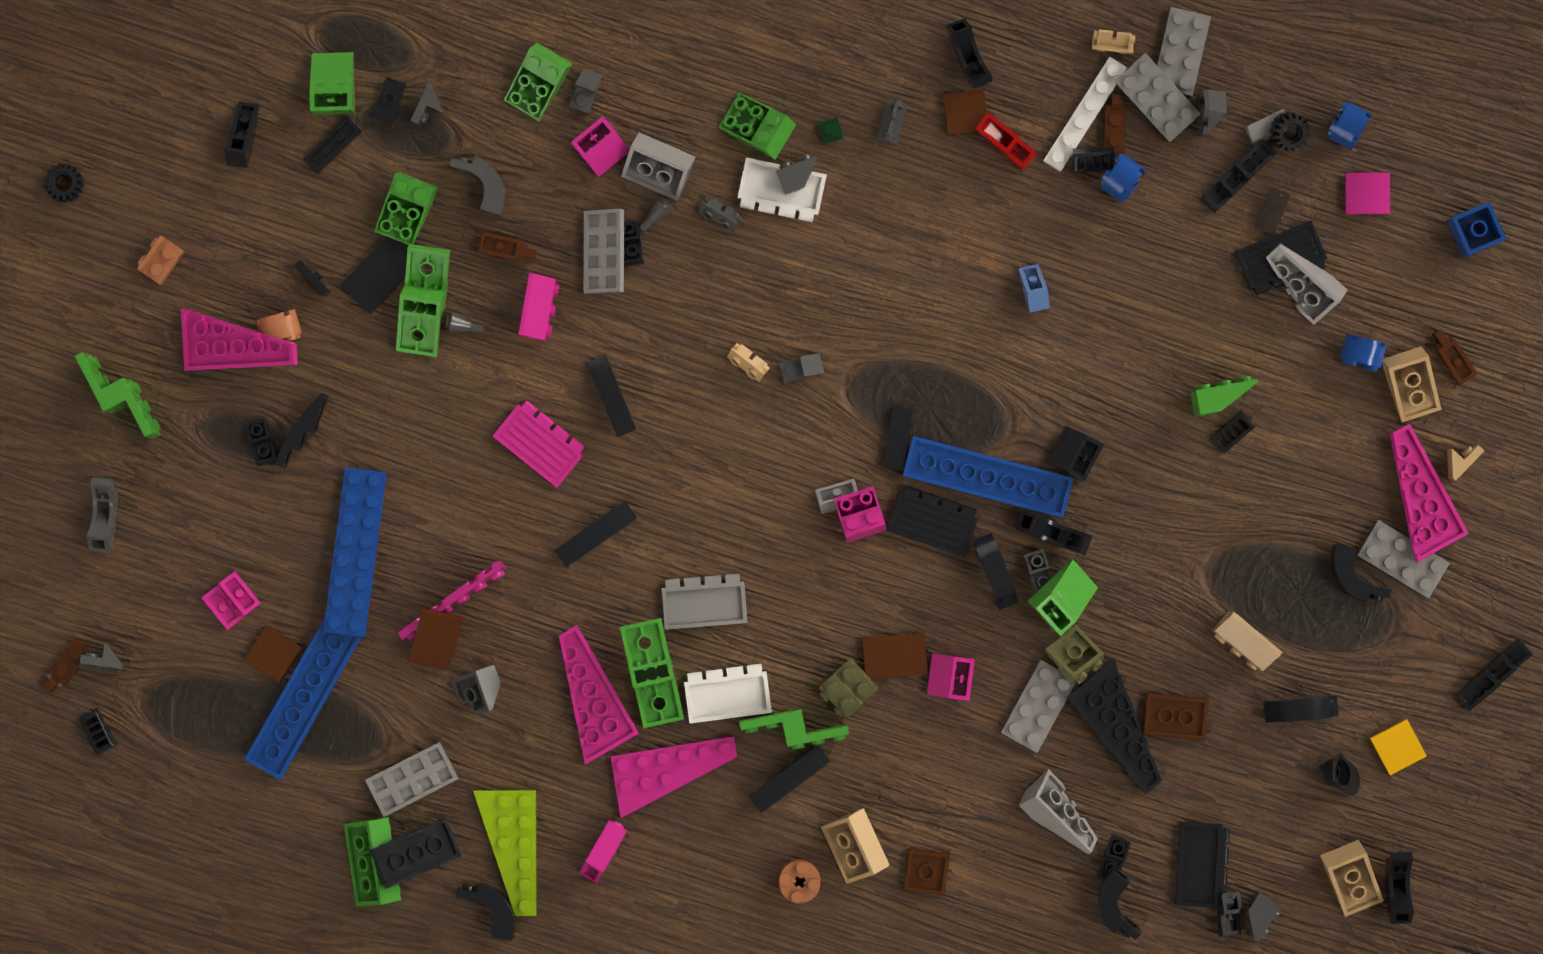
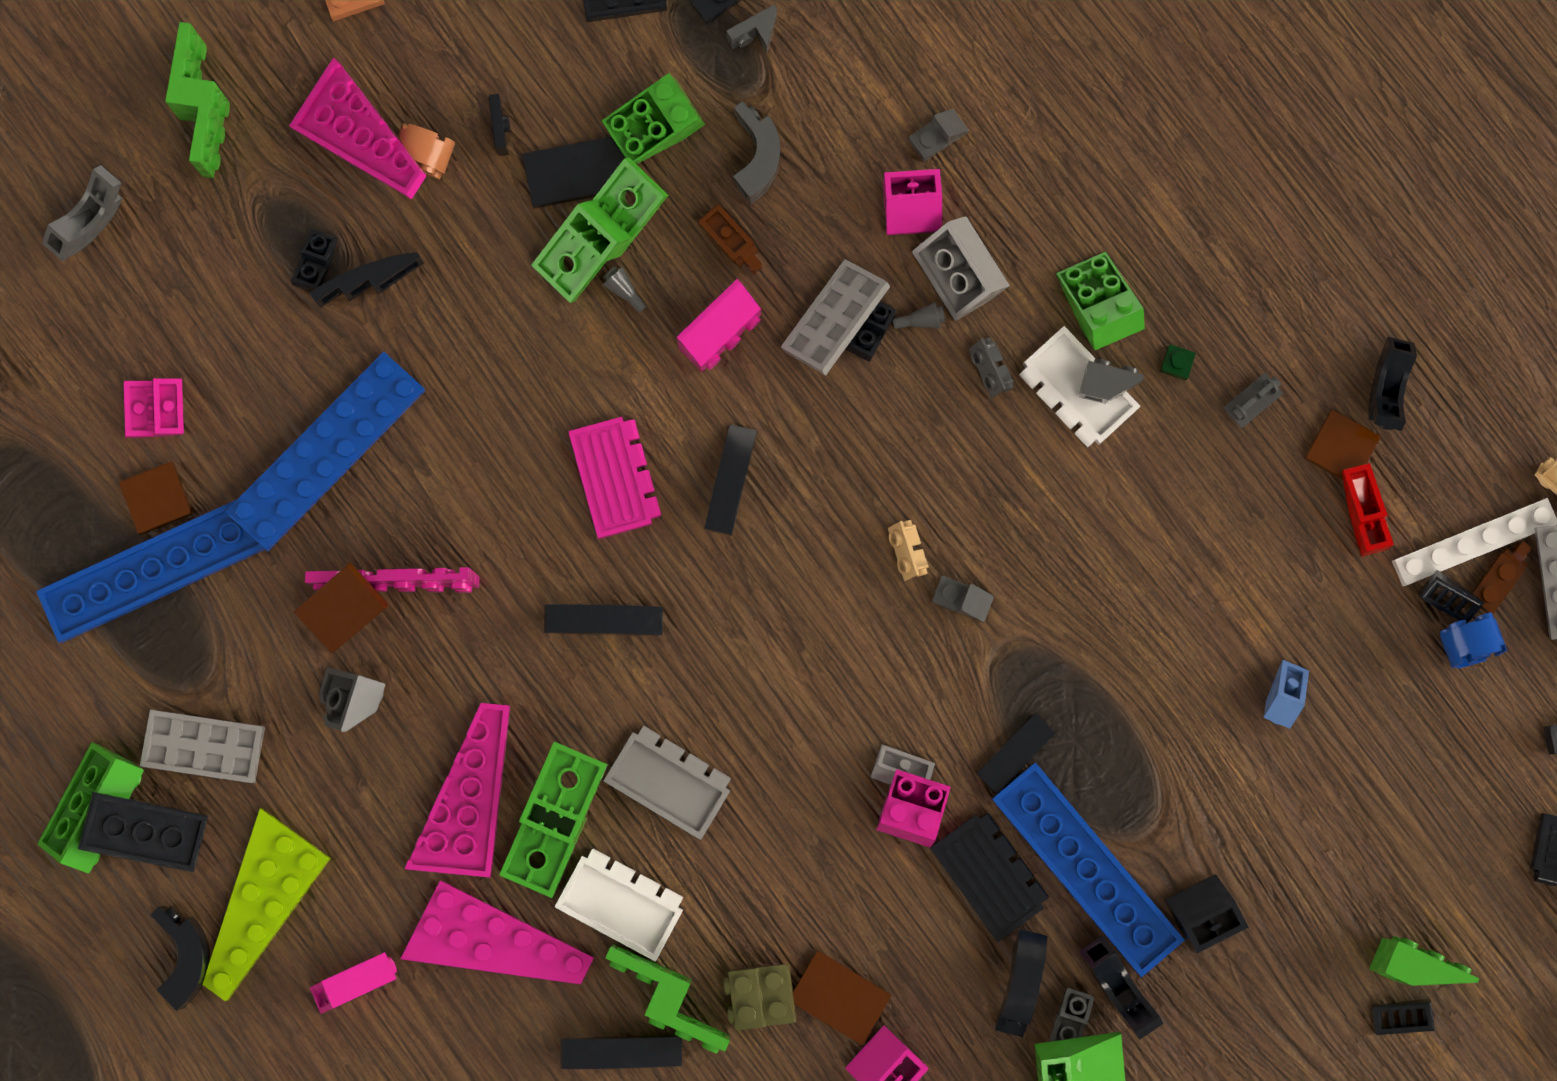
camera: 30 degrees right, 5 degrees down
bright green slope [504,43,572,121] -> none

